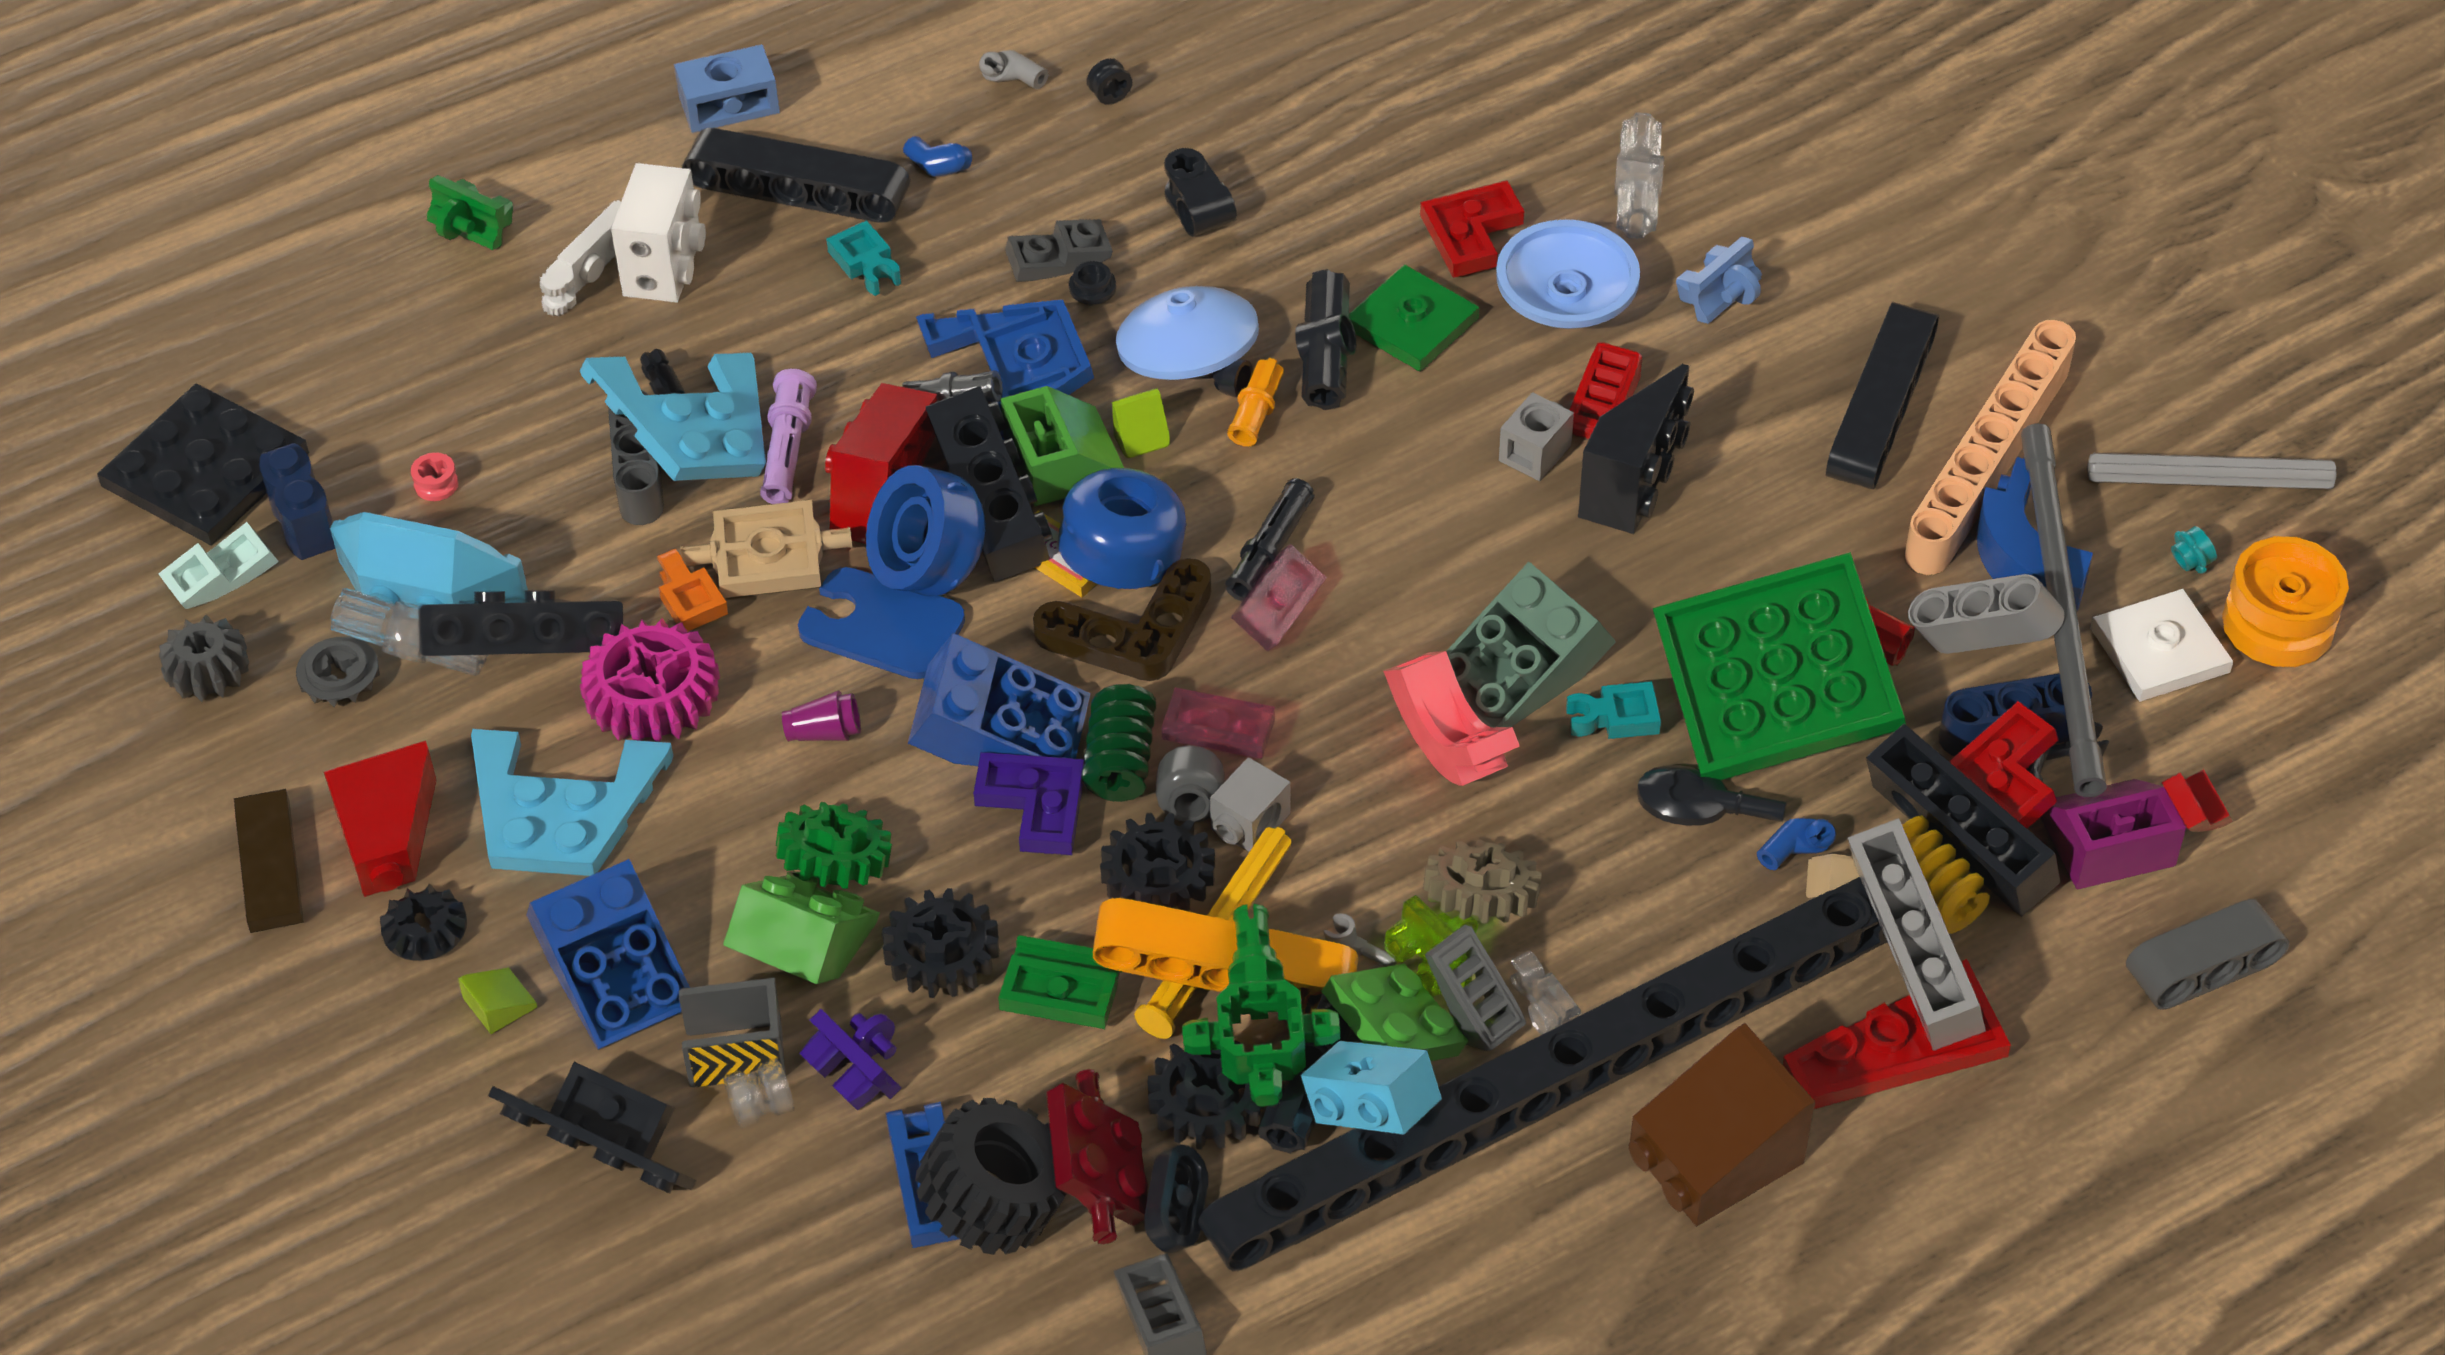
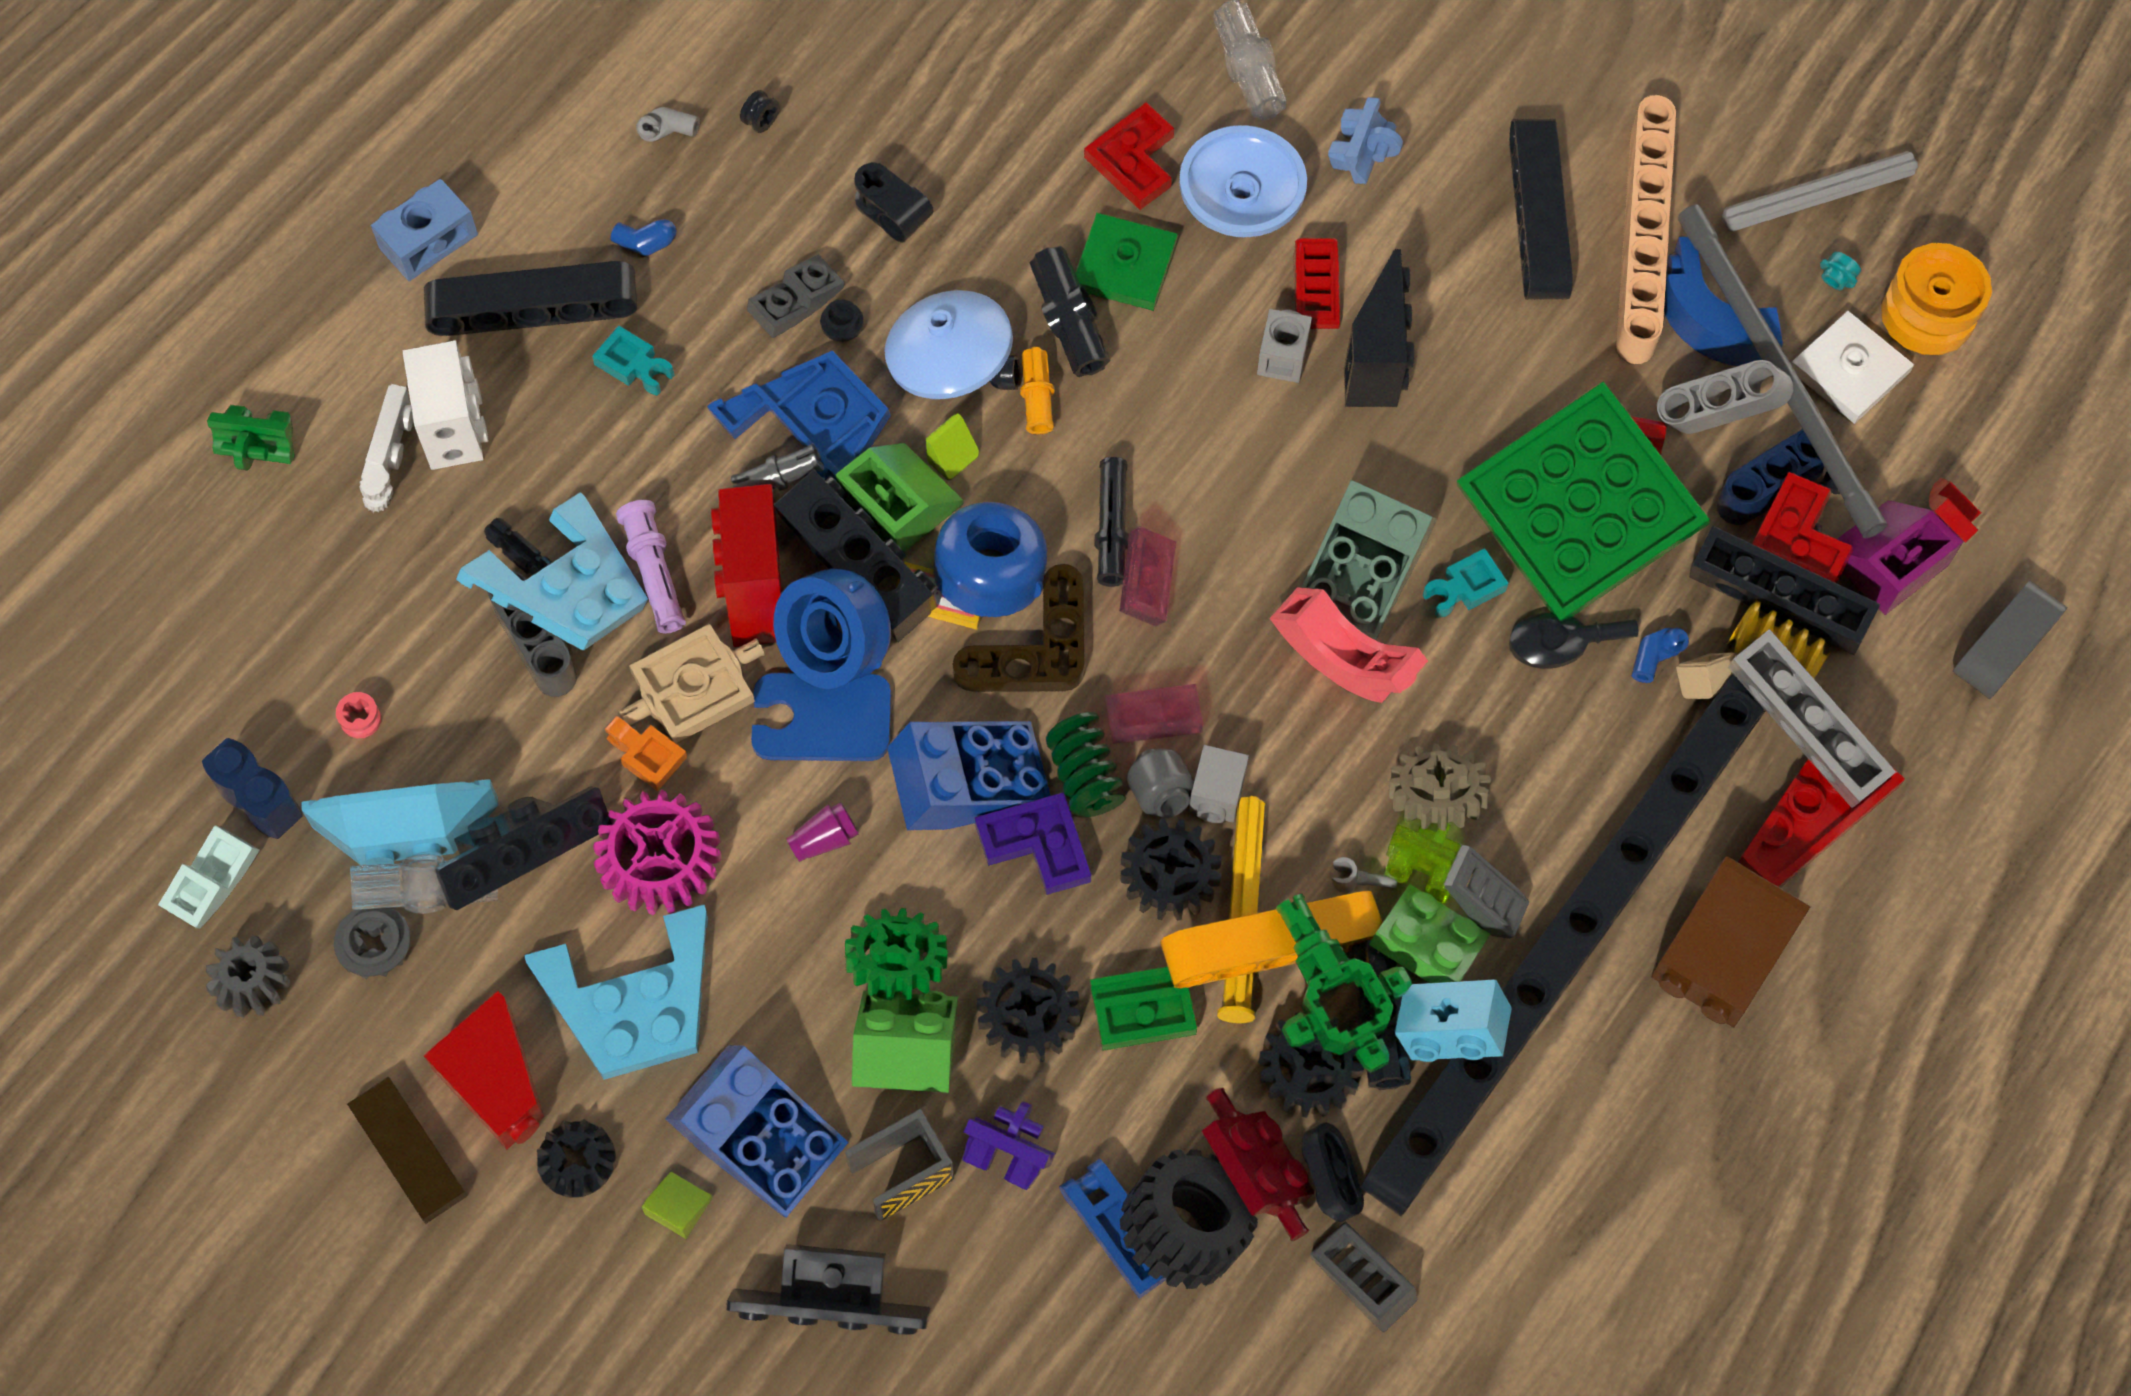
camera: 25 degrees left, 15 degrees up
black plate [97,383,309,546] -> none
clear wheel [723,1058,794,1129] -> none
clear plate [1510,951,1581,1035] -> none

